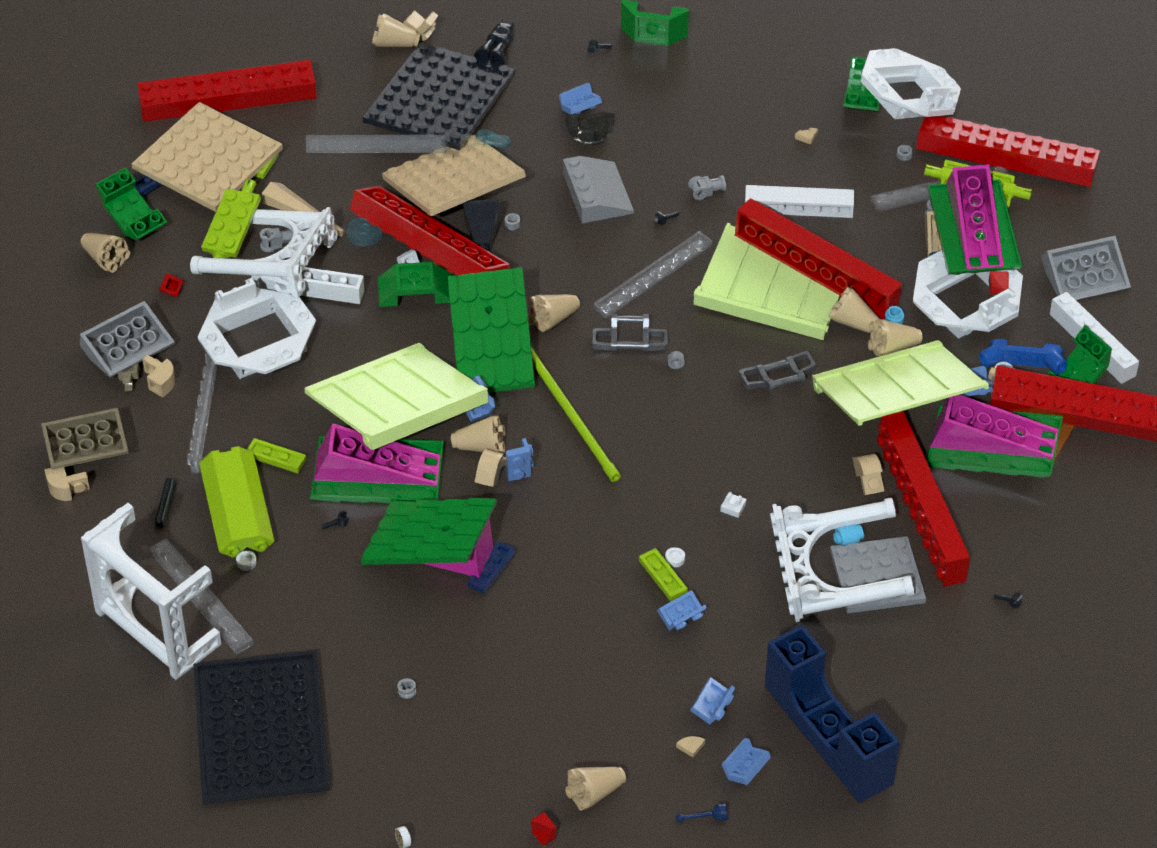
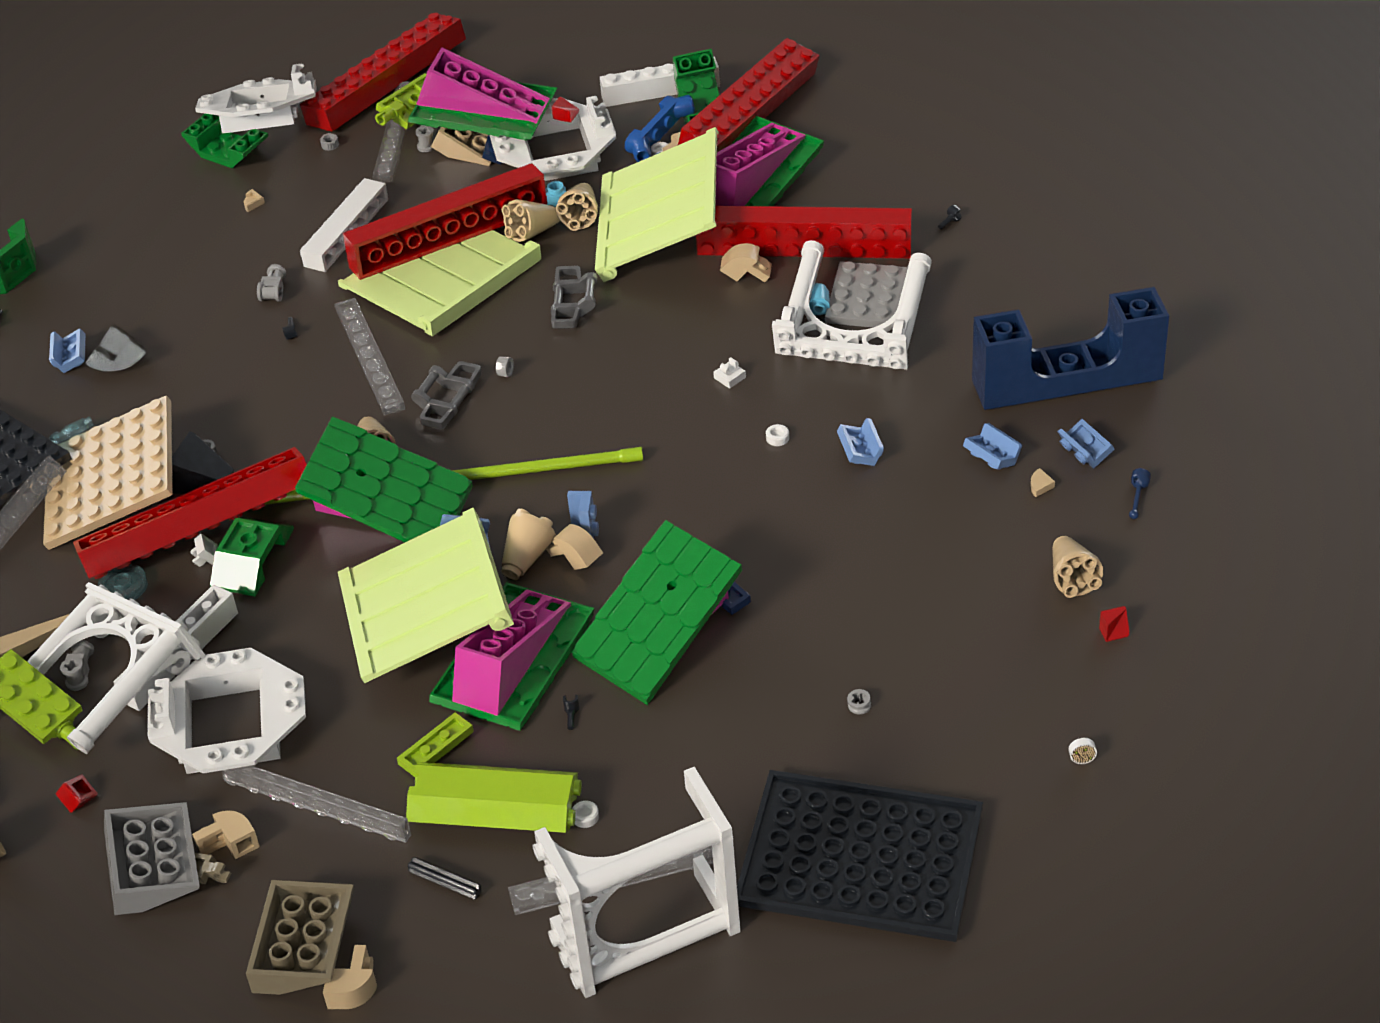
camera: 65 degrees left, 5 degrees down
light grey slope [563,156,634,224] -> none
lime plate [639,548,688,602] -> none
light grey slope [1041,236,1131,300] -> none

